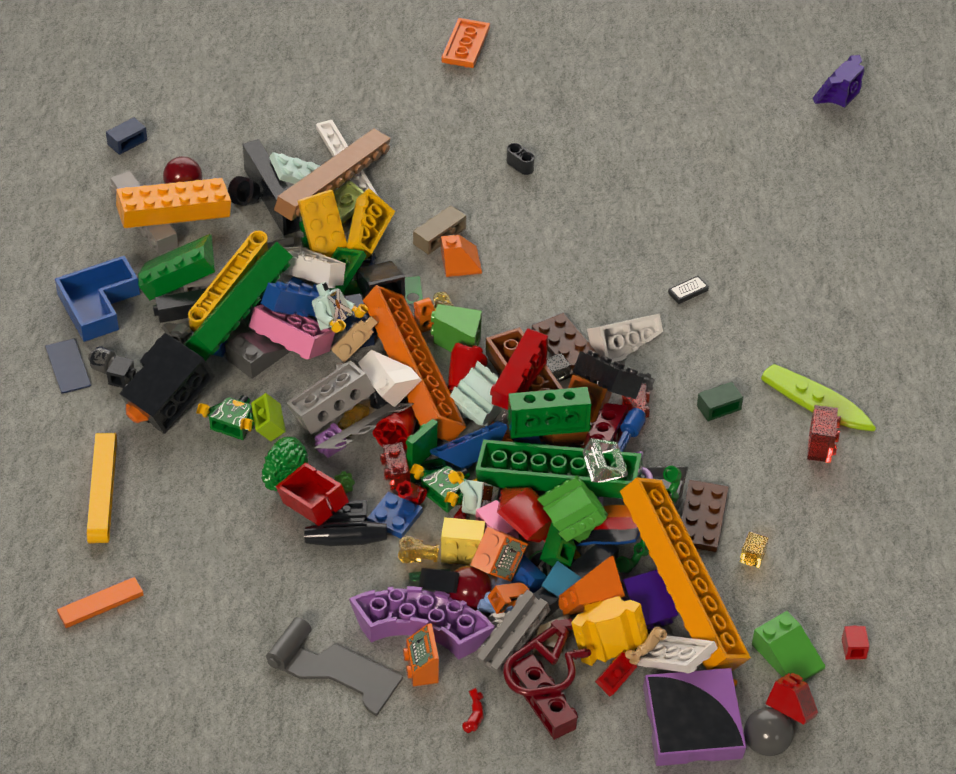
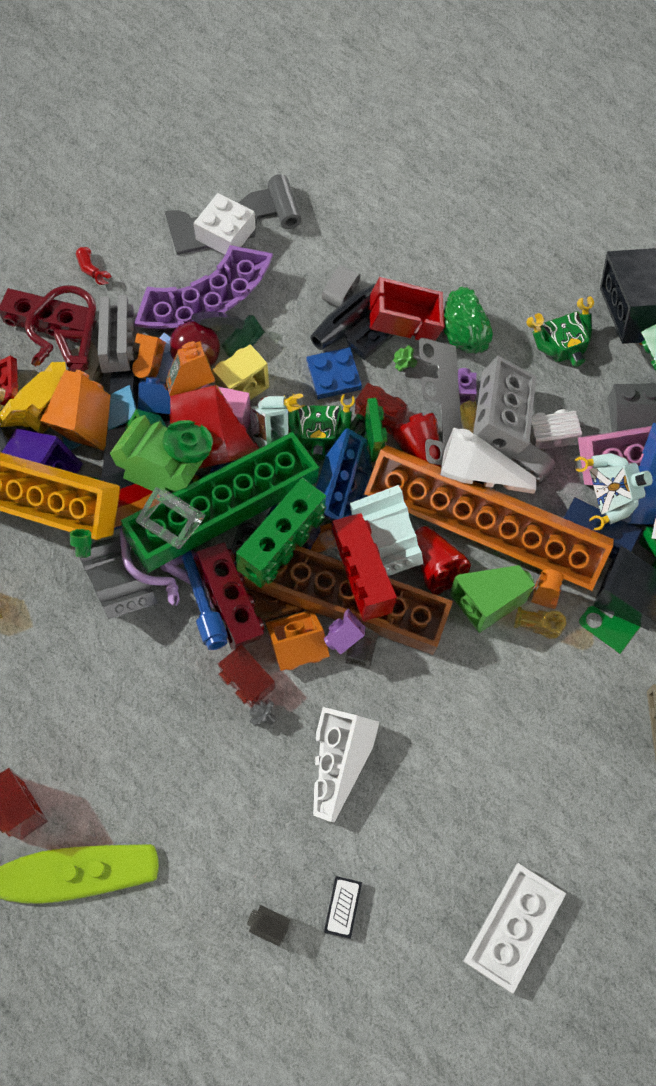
camera: 135 degrees right, 20 degrees up
orange tile [57,577,144,628] -> none
yellow beam [87,433,117,544] -> none
lime brick [251,393,286,442] -> none
tan hinge [330,316,378,363] -> none
red piece [396,480,427,505] -> none
clear yellow connector [398,536,439,563] -> none
orange slope [403,623,439,686] -> none
orange slope [441,235,482,277] -> none
plate [531,313,601,378] -> none
black wedge [572,350,644,399] -> none
reddish brown plate [681,479,729,552] -> none
dark green brick [697,382,743,421] -> none
none -> green tile [162,420,213,463]
none -> white brick [193,193,256,254]
none -> clear smoke brick [247,905,291,948]
none -> light grey beam [322,265,361,307]
none -> medium lavender brick [324,609,365,655]
none -> white plate [463,863,566,994]
none -> white brick [530,409,582,450]

